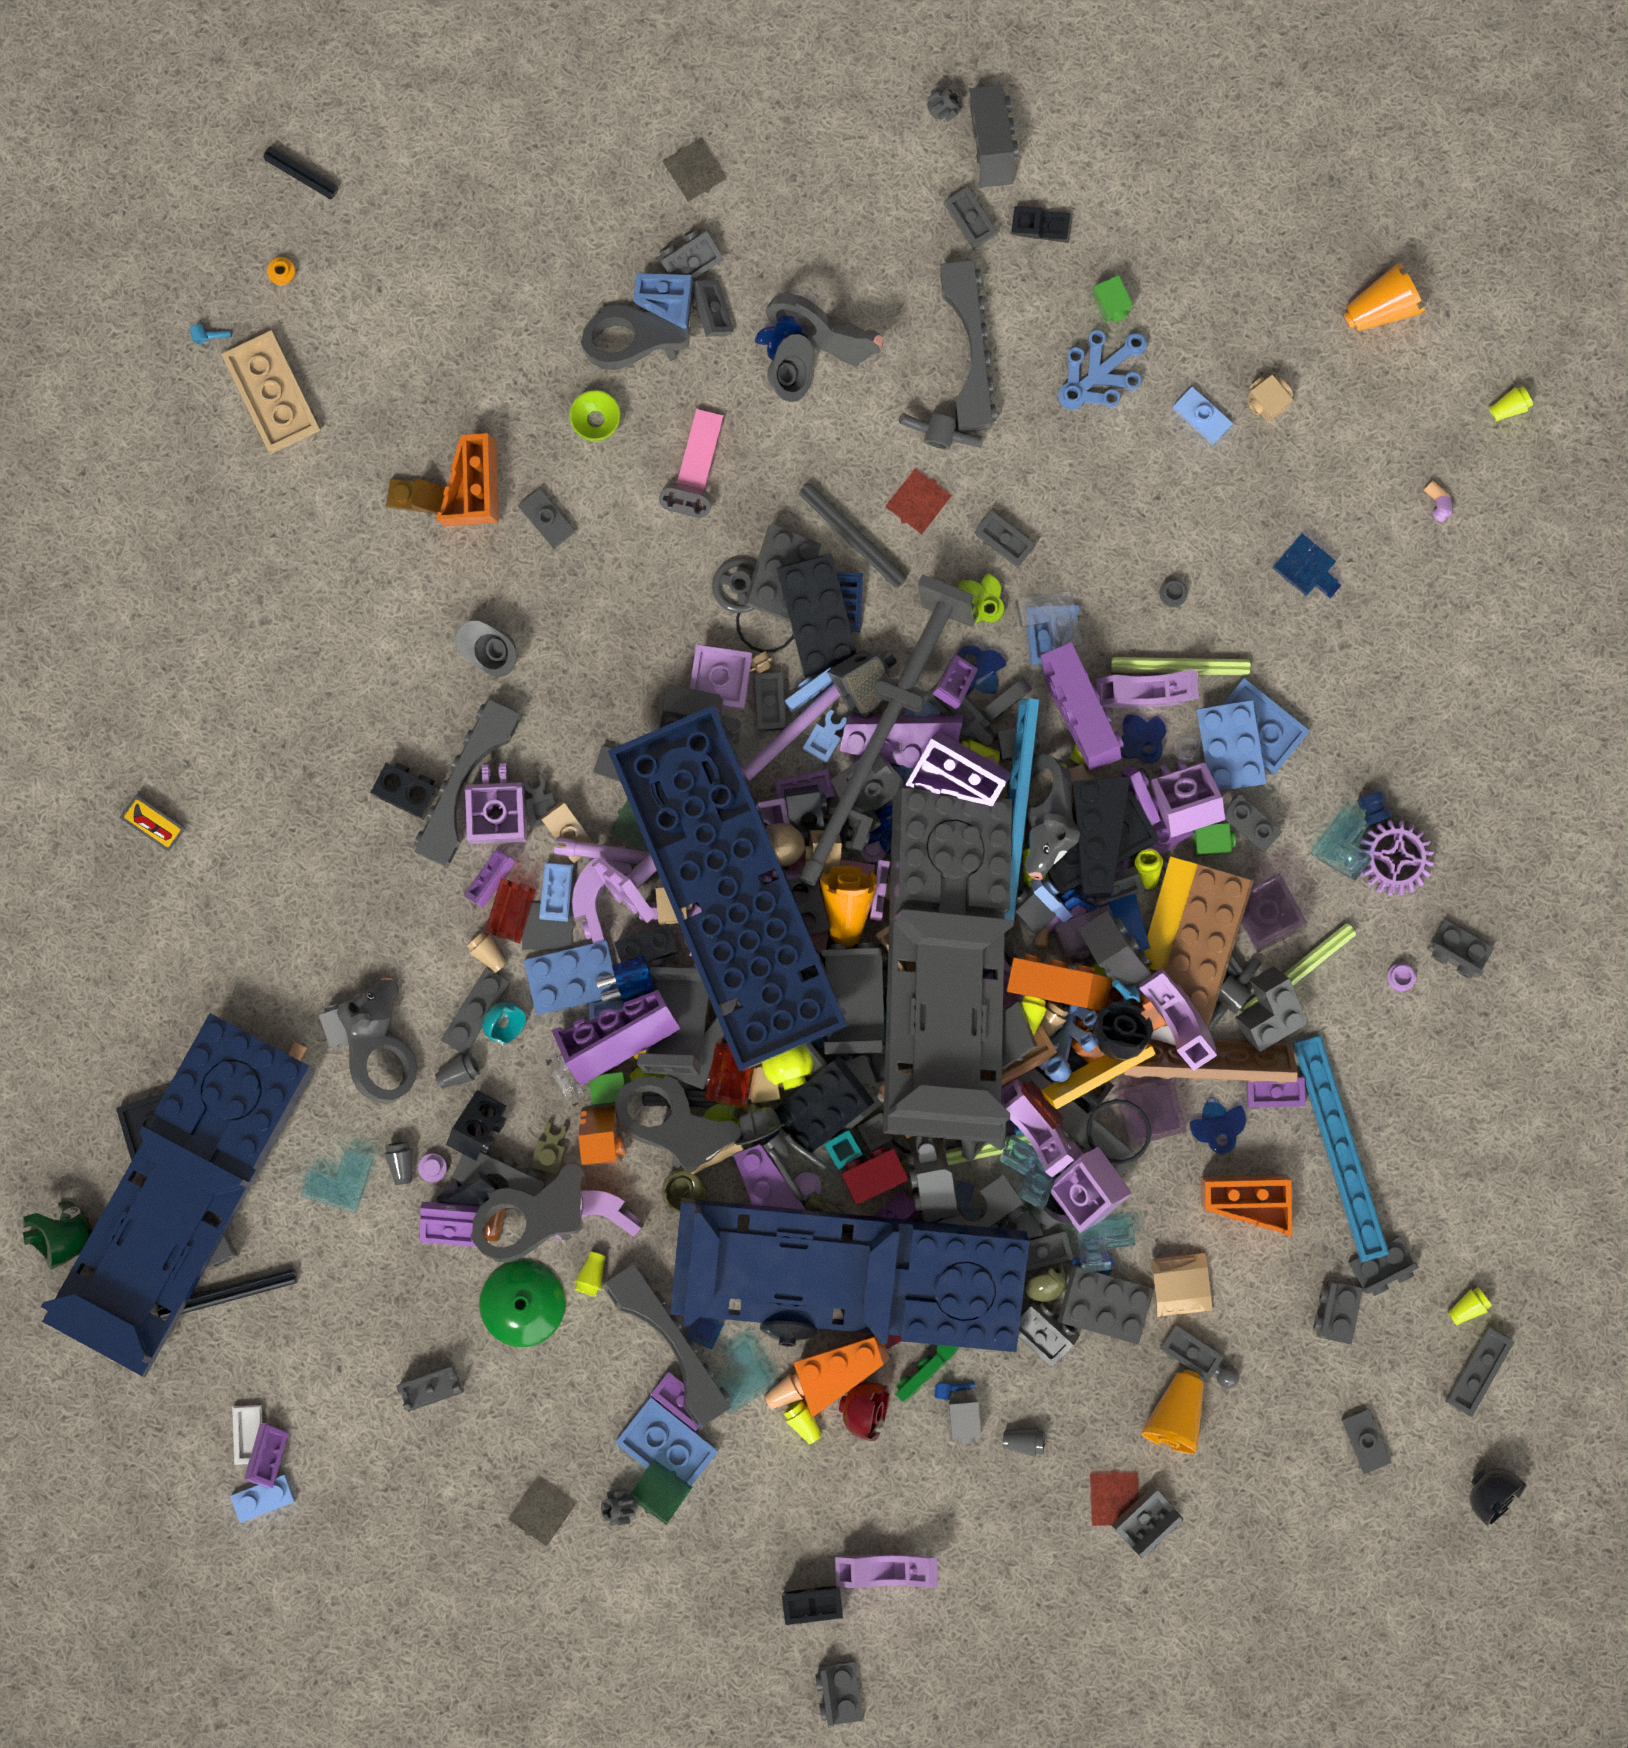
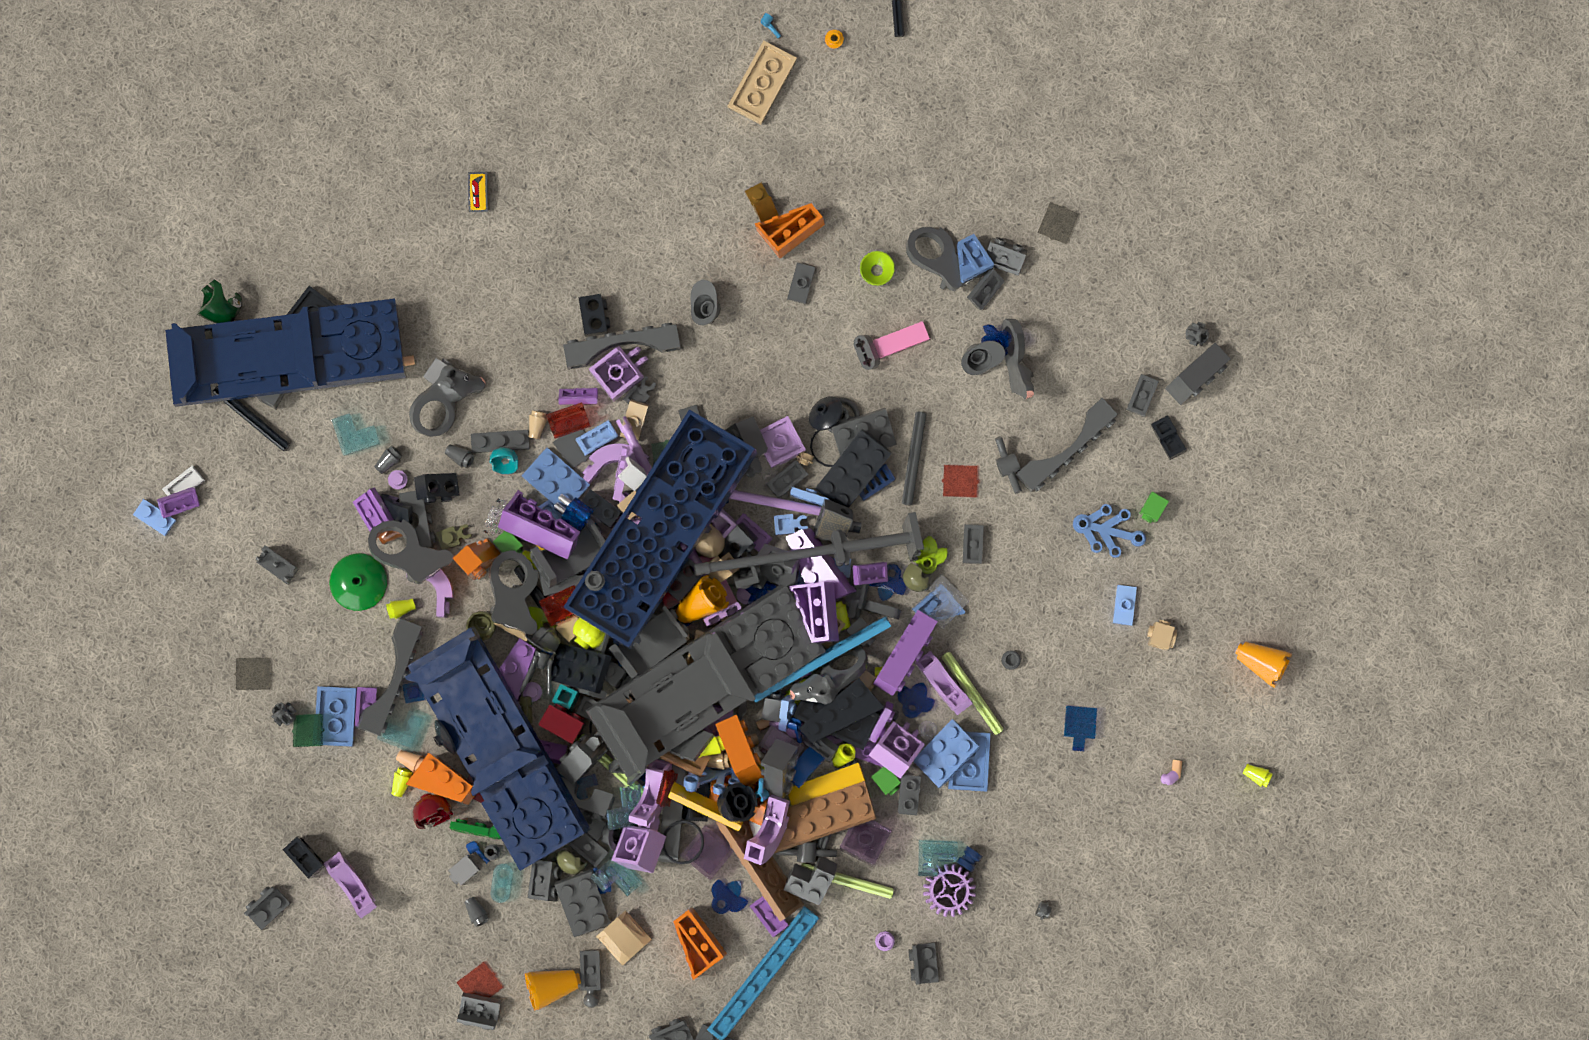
camera: 55 degrees right, 0 degrees up
none -> dark grey pin [484,845,500,860]
none -> clear light blue plate [490,864,513,903]
none -> dark grey plate [585,571,605,591]
none -> white panel [618,456,647,491]
none -> black dish [809,396,843,431]
none -> olive hair [903,563,930,592]
none -> dark grey plate [1035,901,1052,920]

